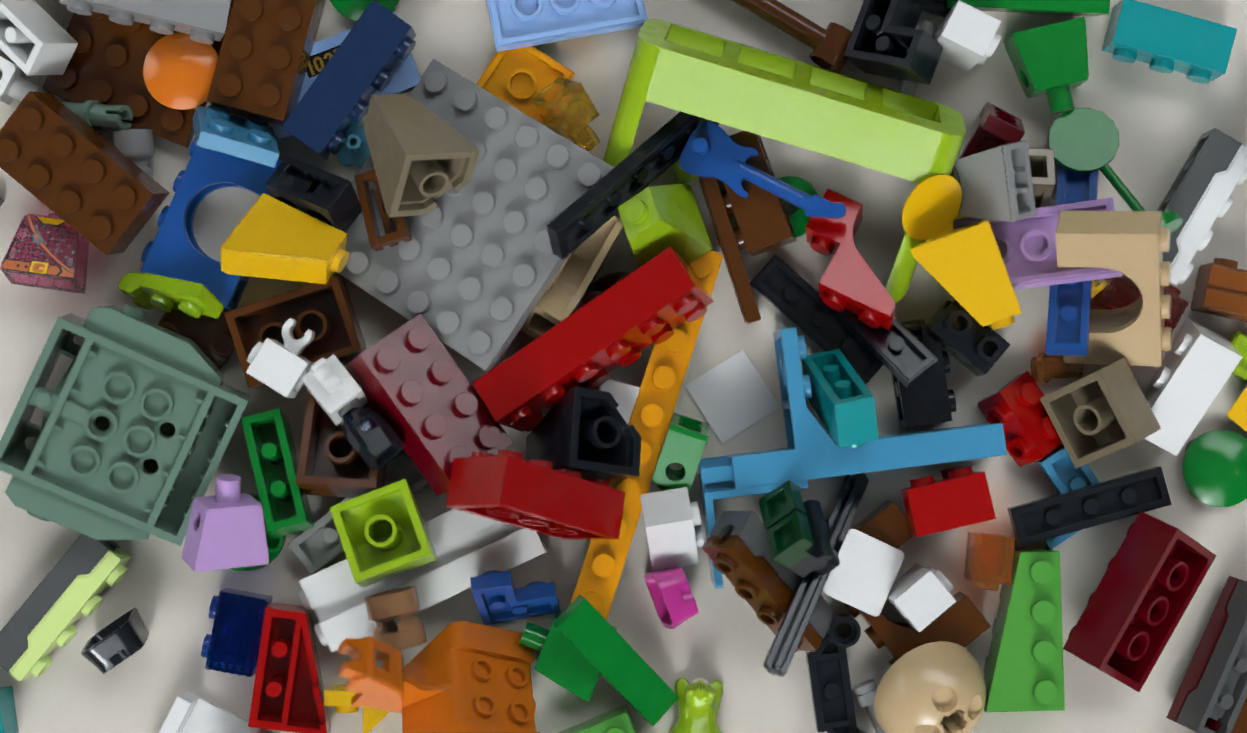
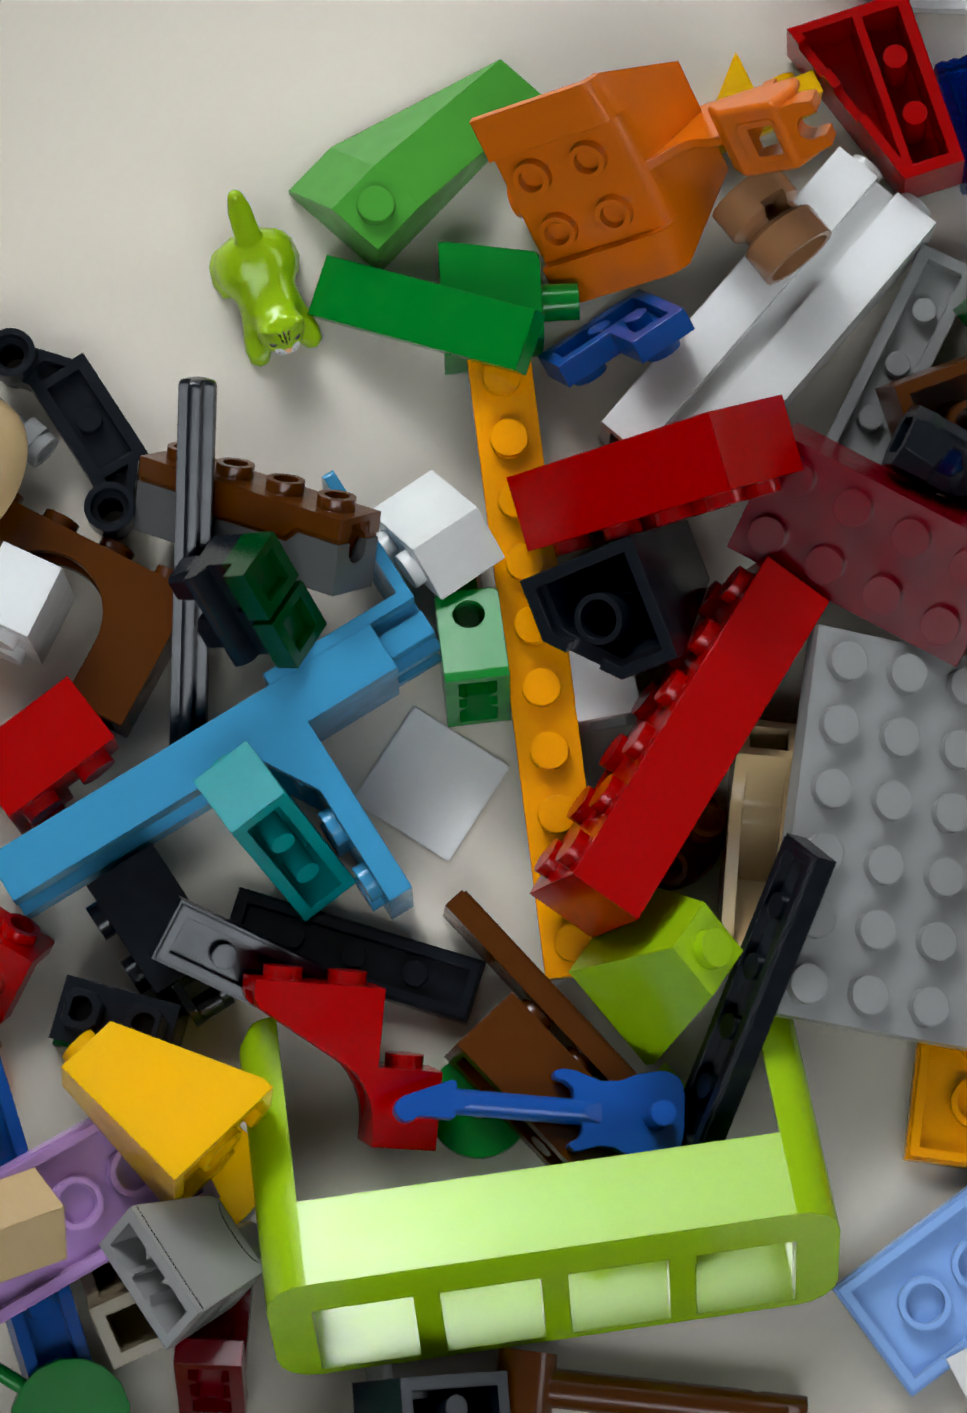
camera: 155 degrees right, 10 degrees down
lime slope [329,479,438,588] -> none
clear yellow brick [531,77,600,152] -> none
dark pink piece [644,567,699,629] -> none
white sticker [823,528,905,617] -> none
yellow sticker [902,174,962,240] -> none

